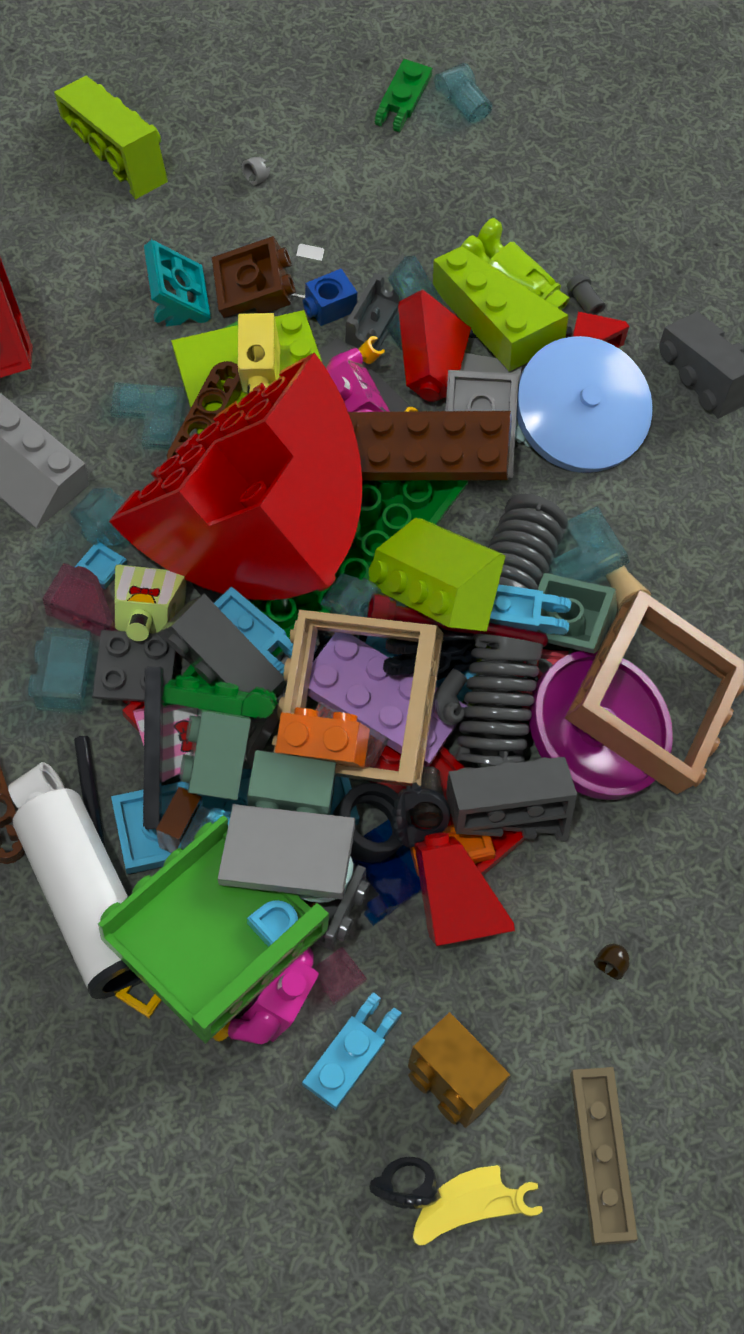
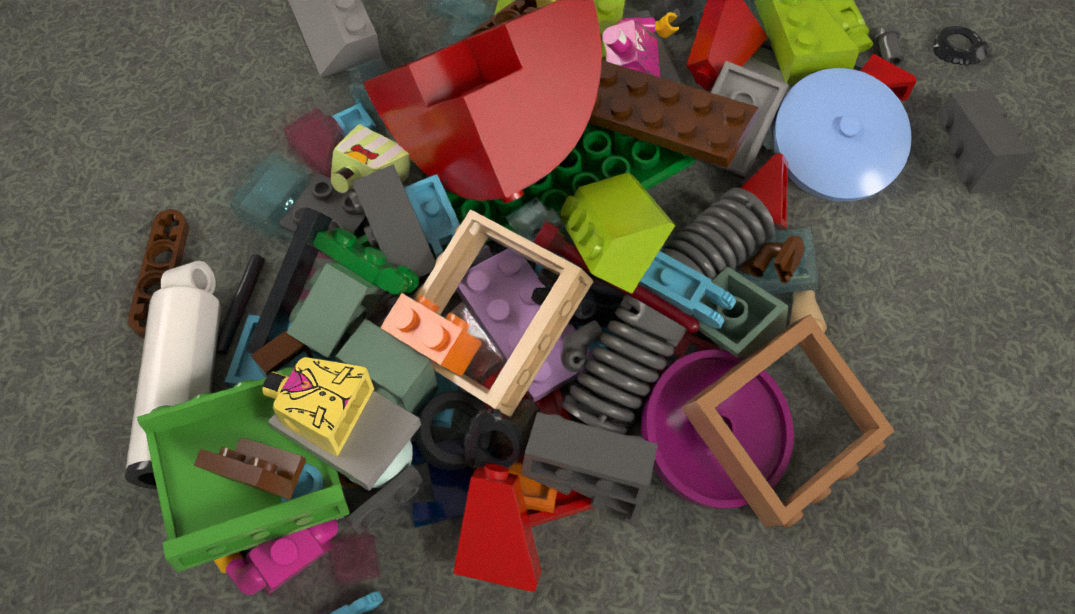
camera: 30 degrees right, 0 degrees up
none -> reddish brown bracket [194,438,306,500]
none -> light yellow torso [263,357,374,457]
none -> reddish brown piece [740,236,804,283]
none -> red slope [741,153,788,230]
none -> black piece [933,26,989,66]

